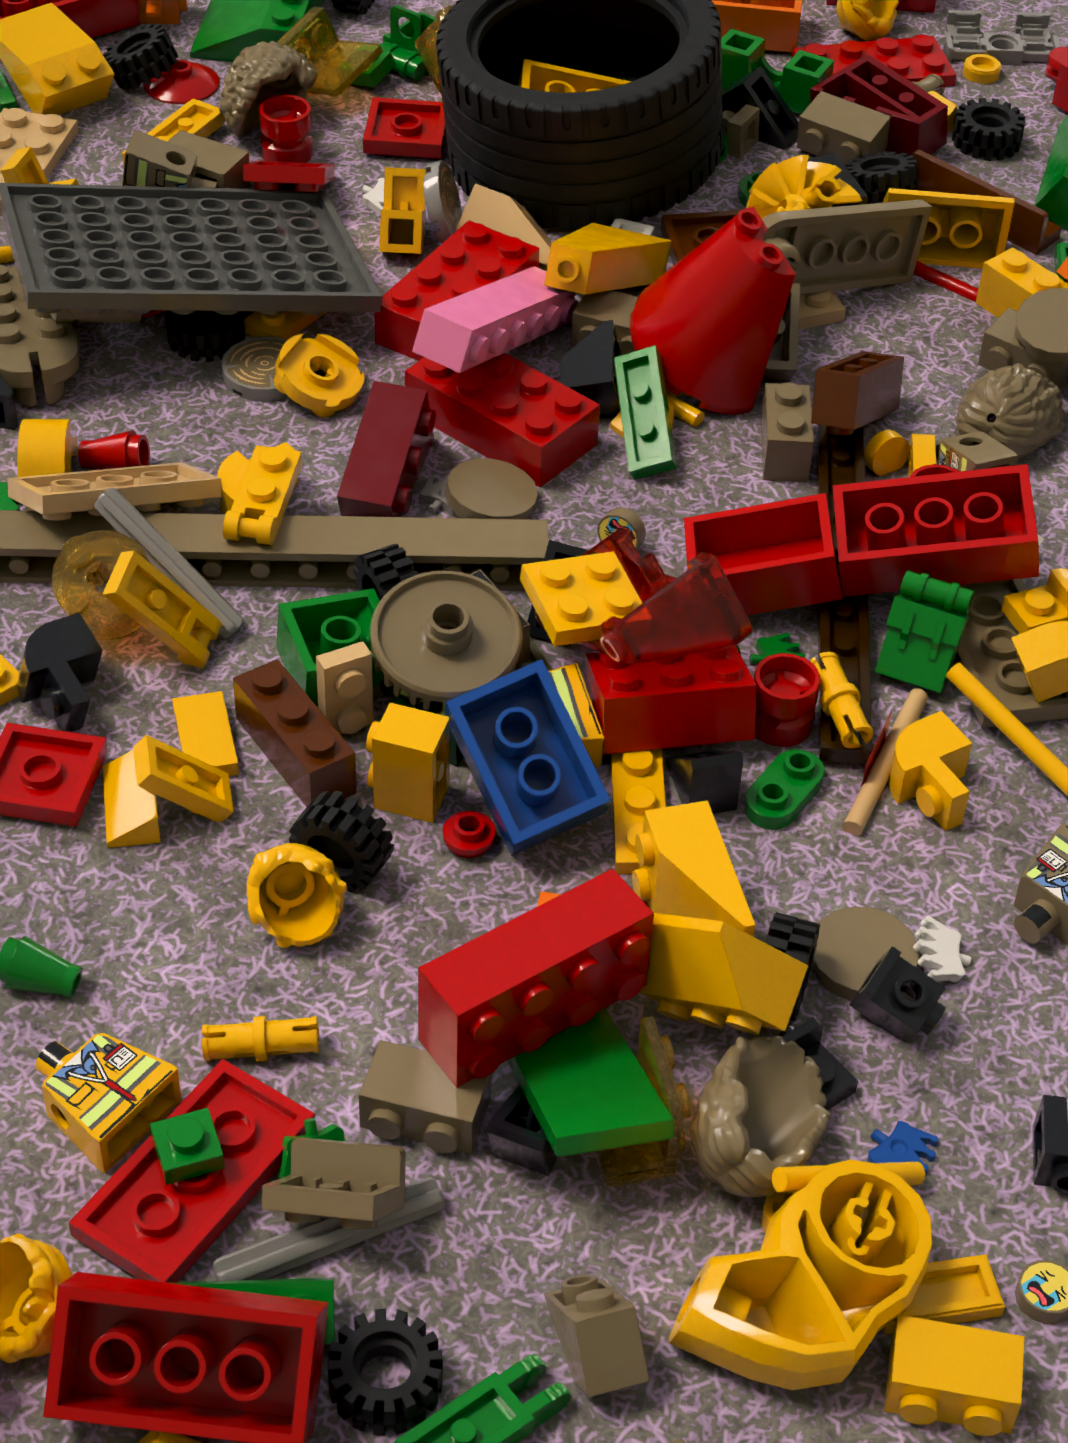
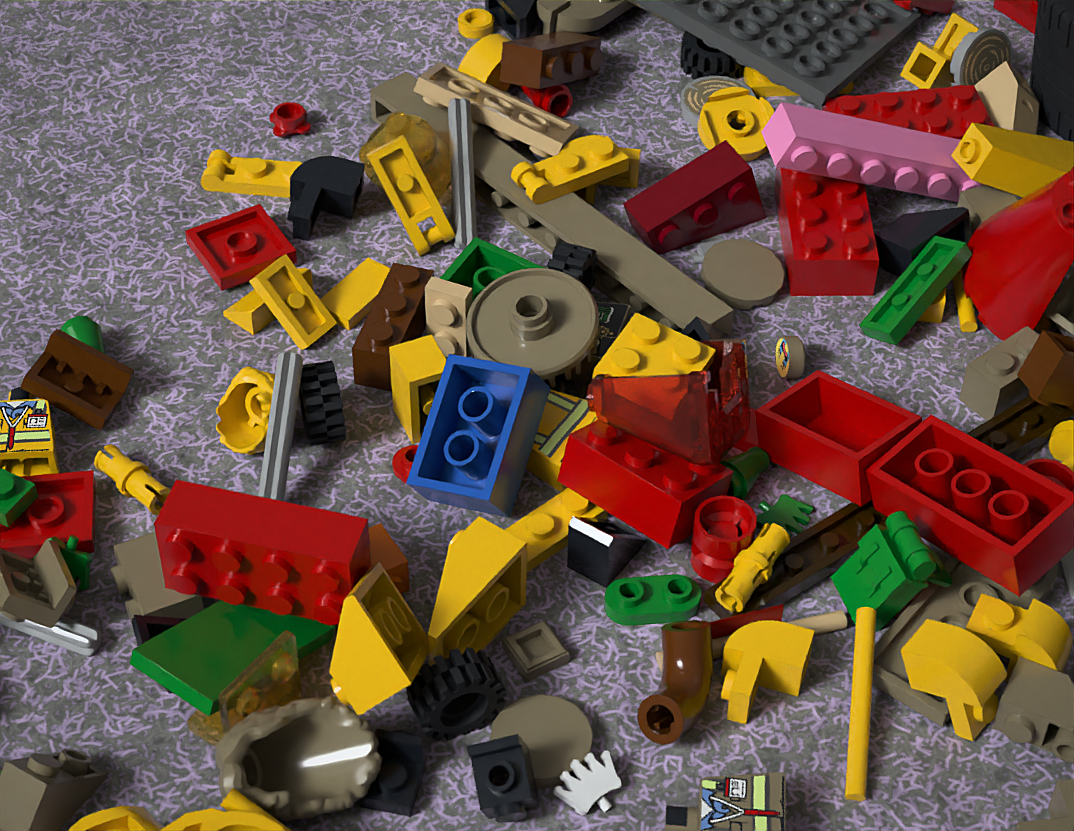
camera: 50 degrees right, 0 degrees up
none -> reddish brown bracket [20,329,134,431]
none -> light grey axle [258,352,303,501]
none -> reddish brown brick [500,31,603,89]
none -> dark tan tile [502,620,570,682]
none -> reddish brown cylinder [637,620,713,745]

